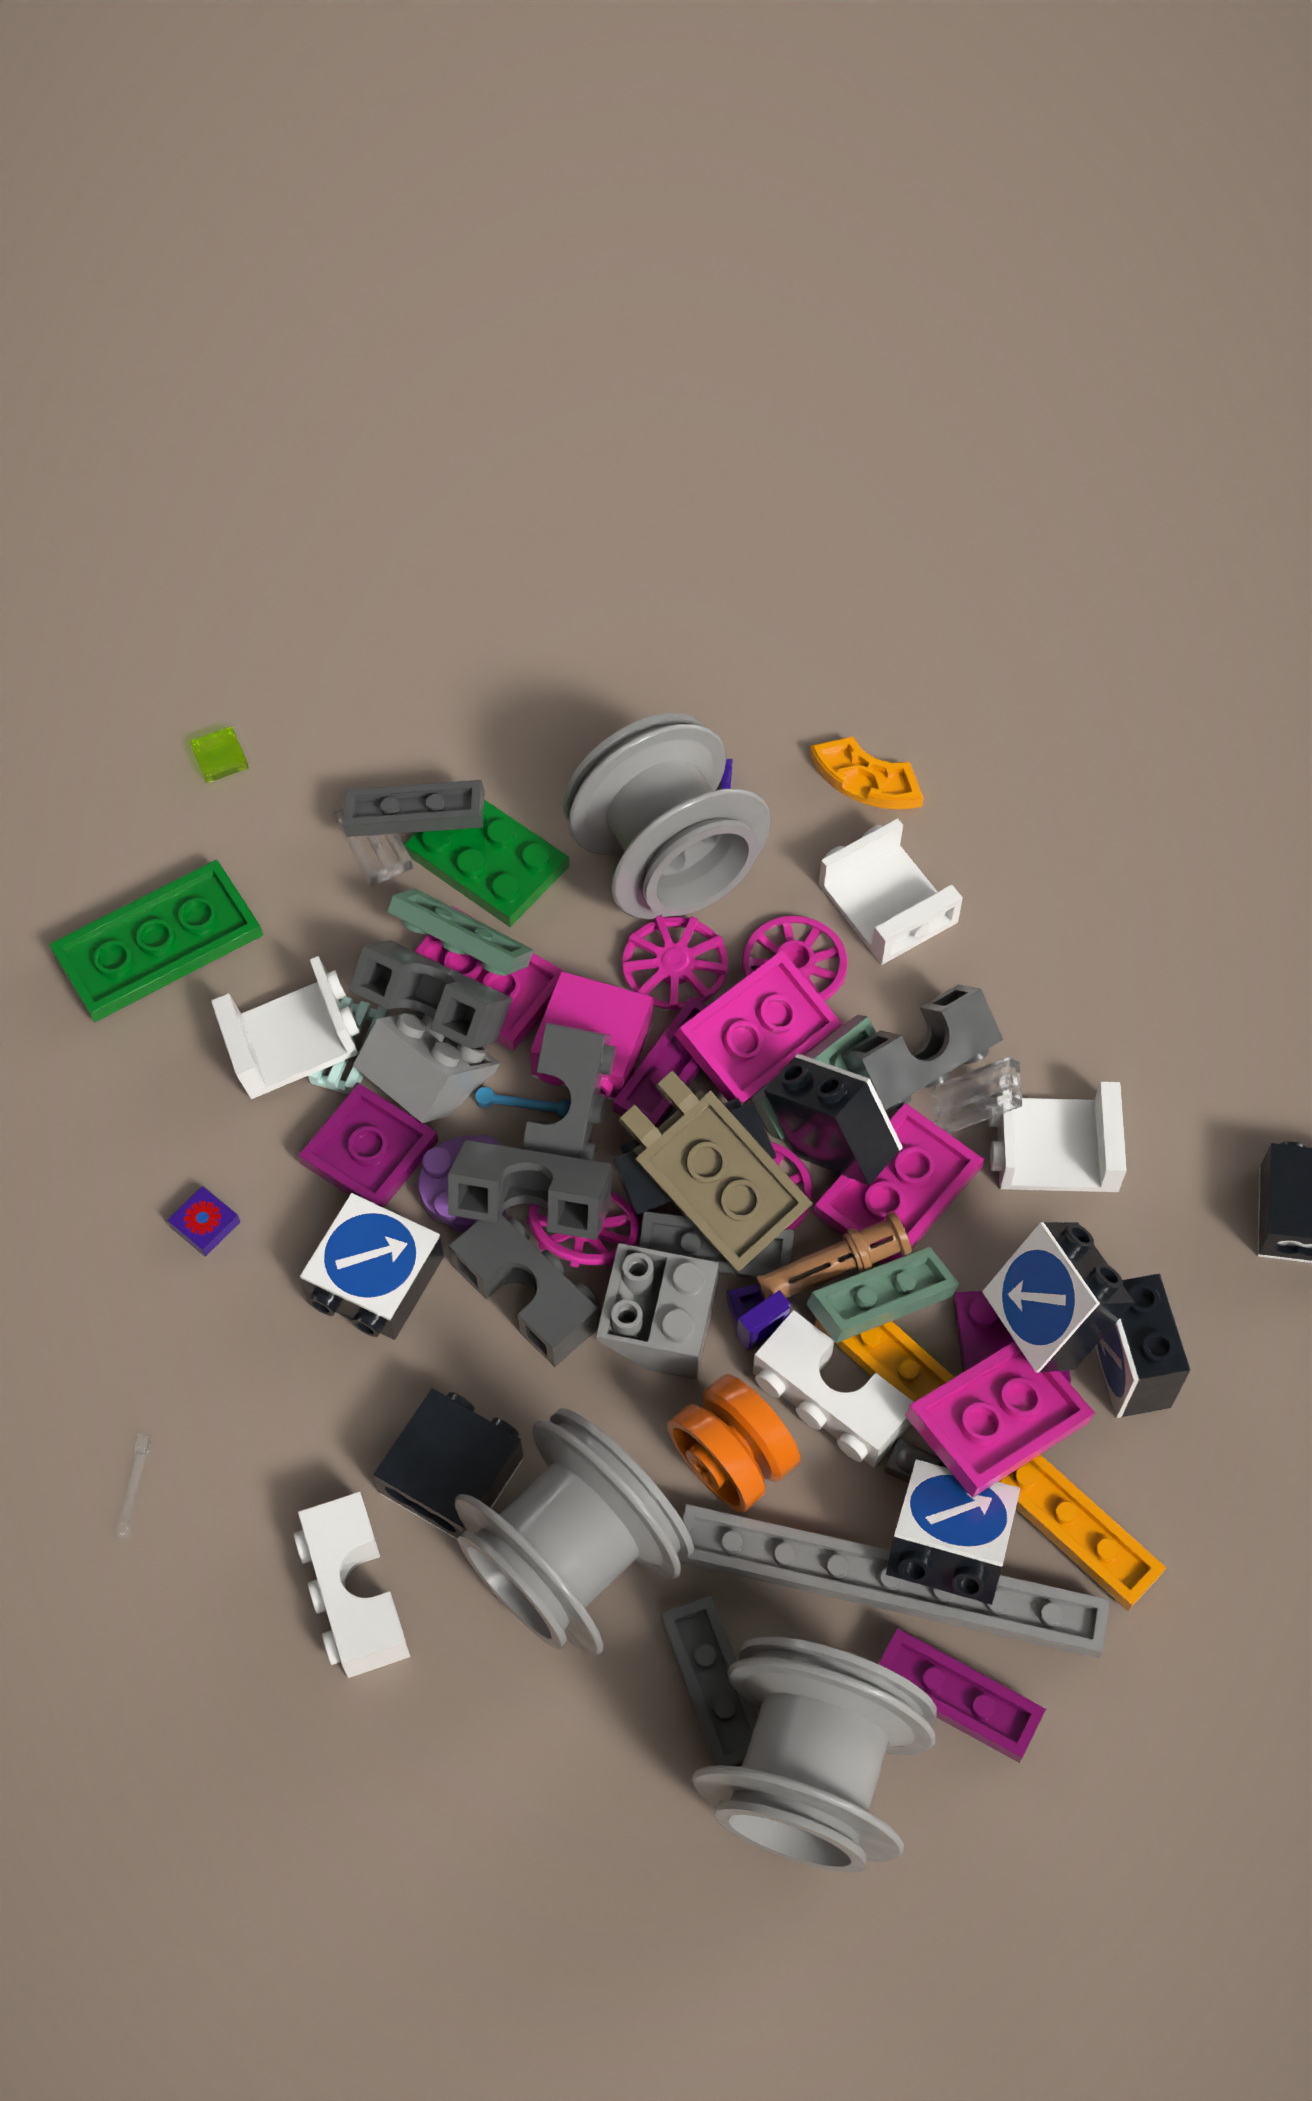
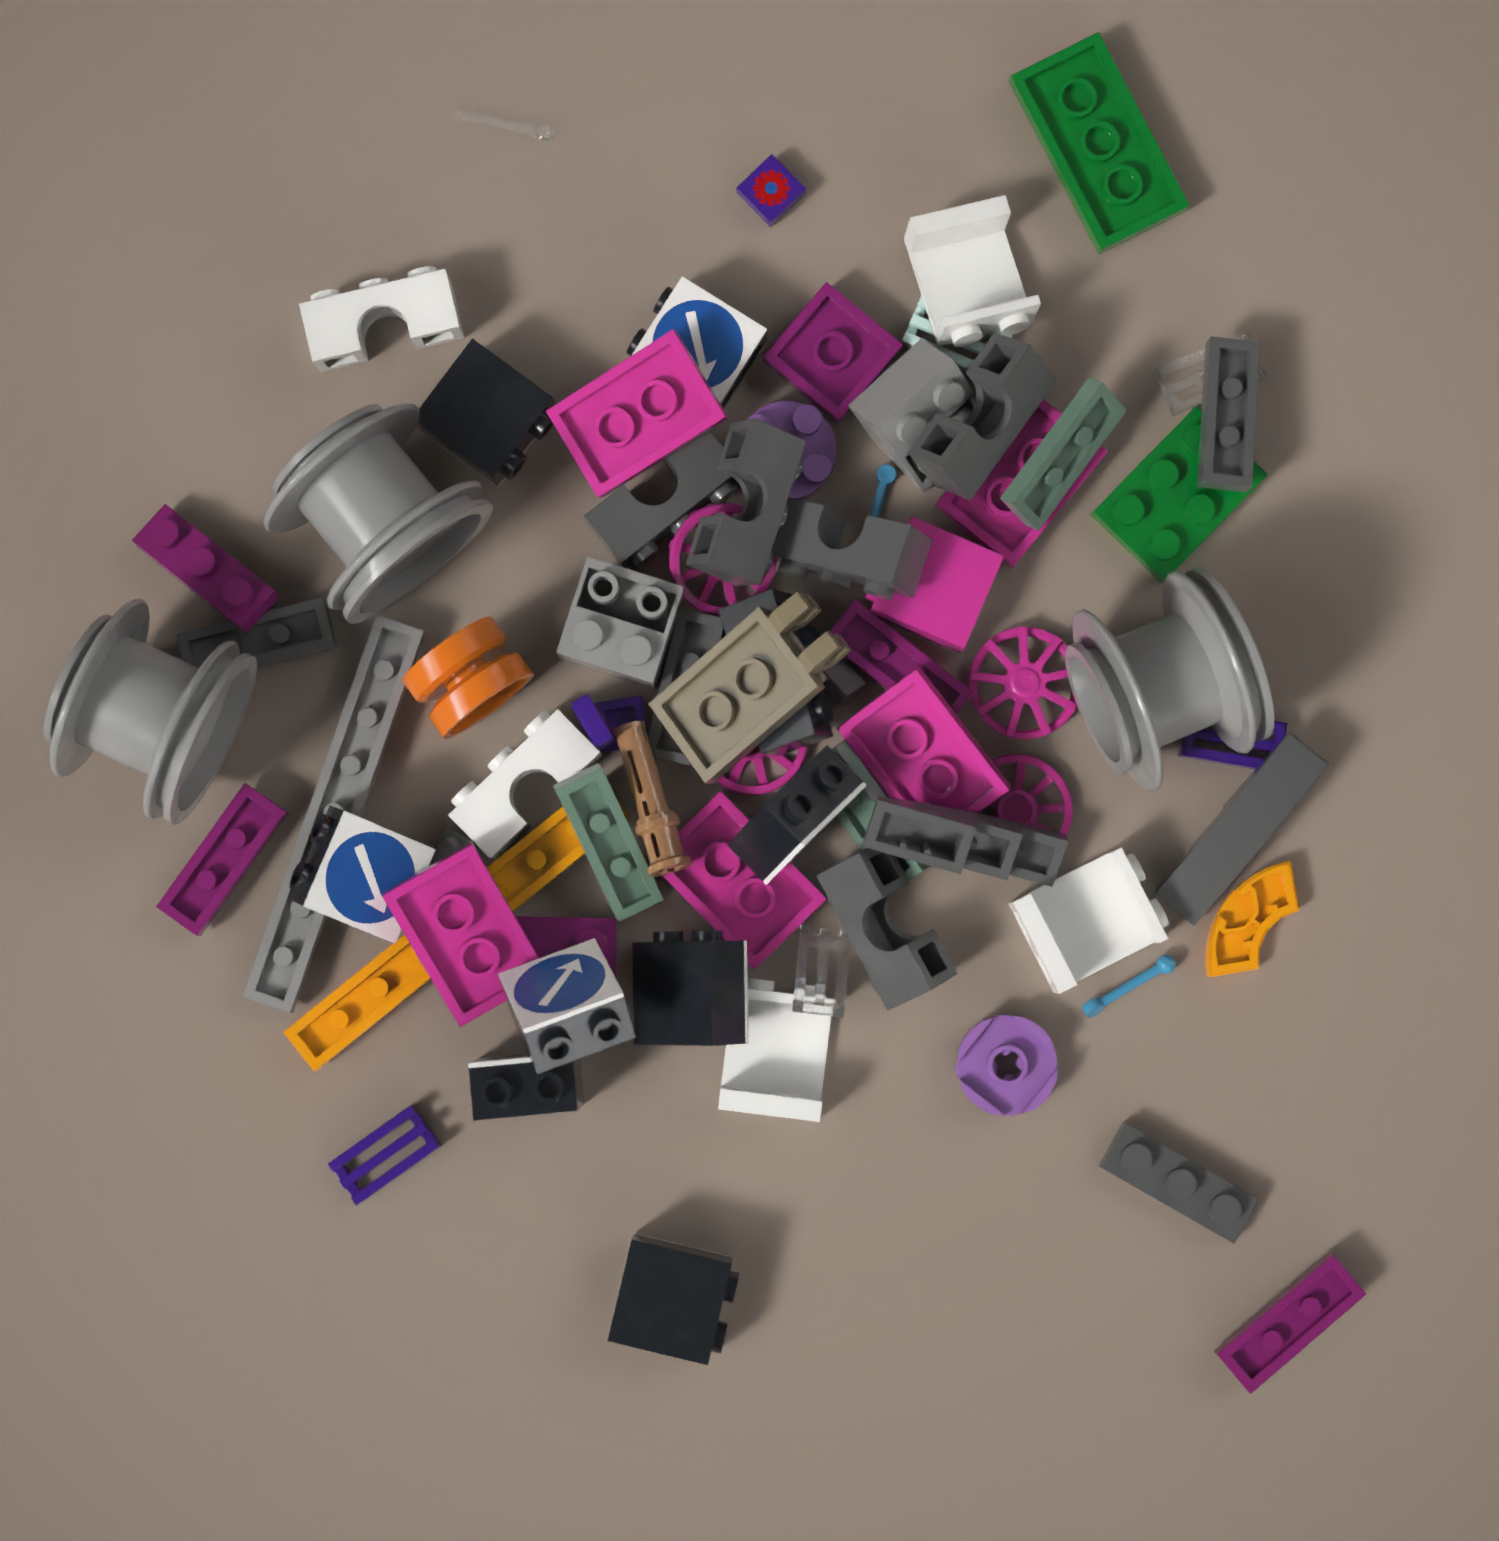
camera: 95 degrees right, 25 degrees up
clear neon green tile [190,726,249,783] -> none
none -> magenta plate [132,504,279,635]
none -> dark purple tile [328,1104,442,1206]
none -> dark pink plate [546,329,729,498]
none -> black piece [632,930,749,1046]
none -> dark grey slope [862,797,1069,887]
none -> medium lavender plate [955,1014,1058,1116]
none -> dark azure hinge [1082,954,1176,1018]
none -> dark grey plate [1098,1122,1259,1244]
none -> dark grey slope [1155,731,1329,926]
none -> magenta plate [1214,1252,1366,1394]

